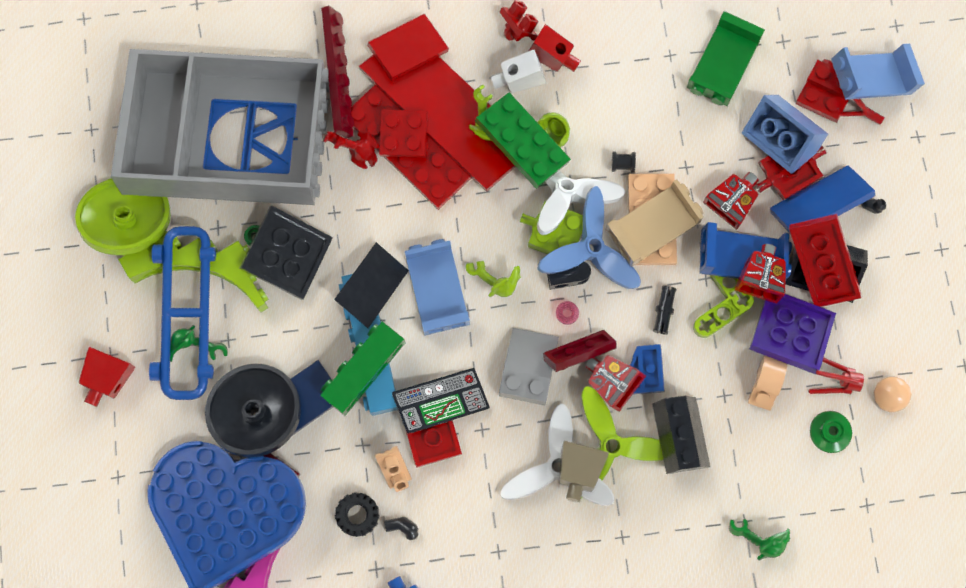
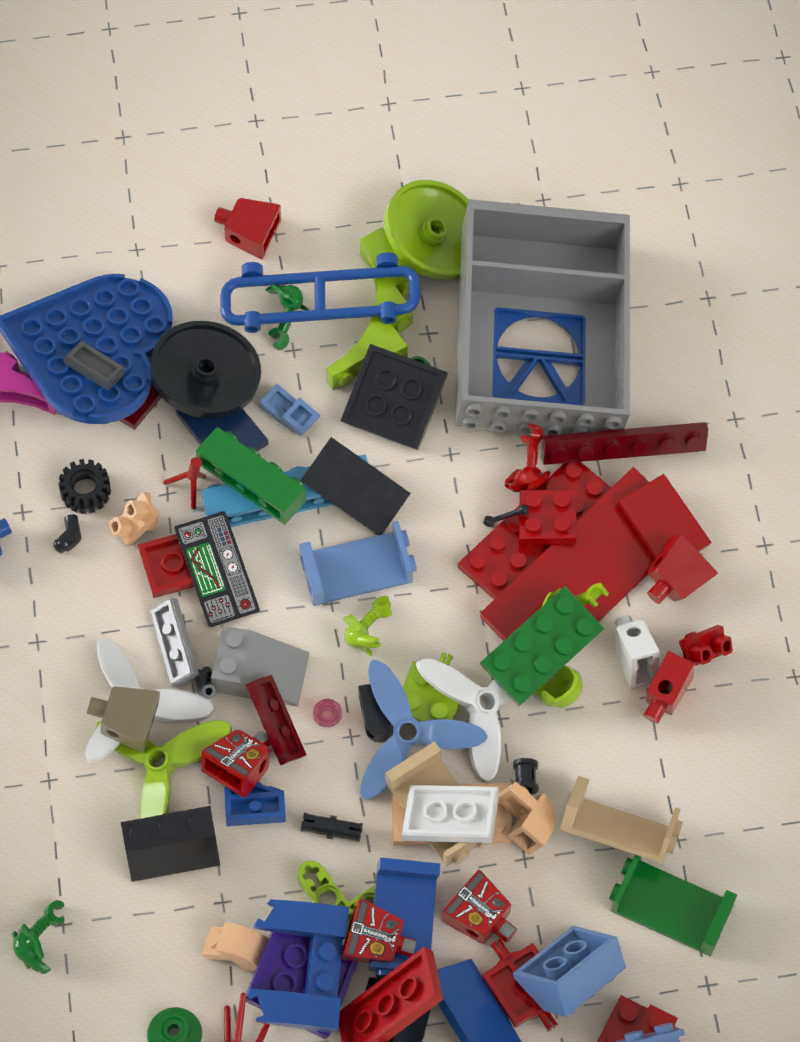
camera: 85 degrees right, 15 degrees down
none -> dark grey tile [64,341,126,391]
none -> light grey tile [150,597,199,688]
none -> red plant [163,457,206,510]
none -> black arm [195,666,216,698]
none -> blue wedge [247,899,349,1033]
none -> medium blue slope [258,384,320,436]
none -> white tile [402,785,499,843]
none -> black hinge [483,505,529,527]
none -> light nougat brick [498,782,556,855]
none -> tan panel [560,776,683,863]
none -> red torso [647,534,718,604]

